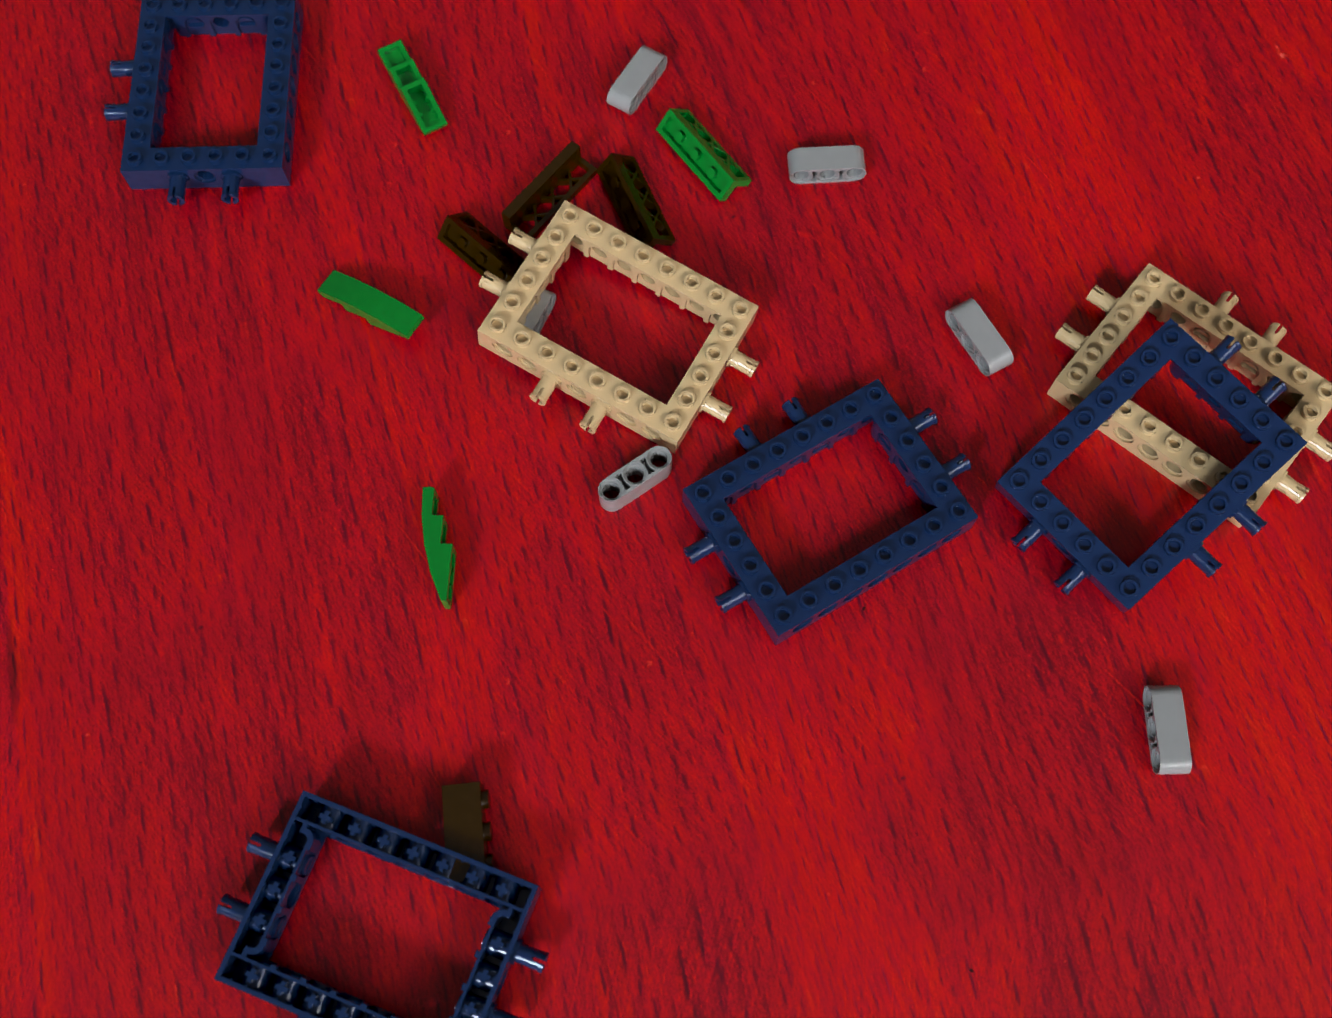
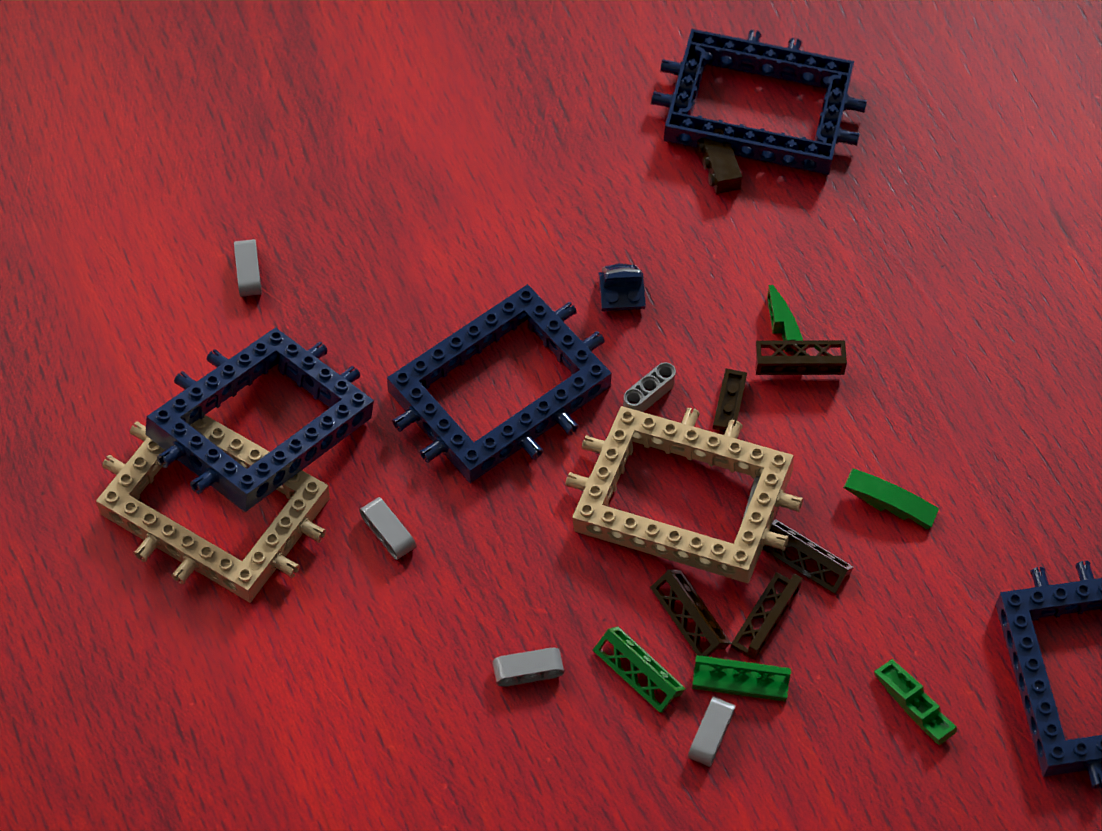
camera: 170 degrees right, 10 degrees down
none -> dark blue piece [598,263,646,311]
none -> green fence [692,655,791,702]
none -> dark brown plate [713,368,747,432]
none -> dark brown fence [755,340,847,375]

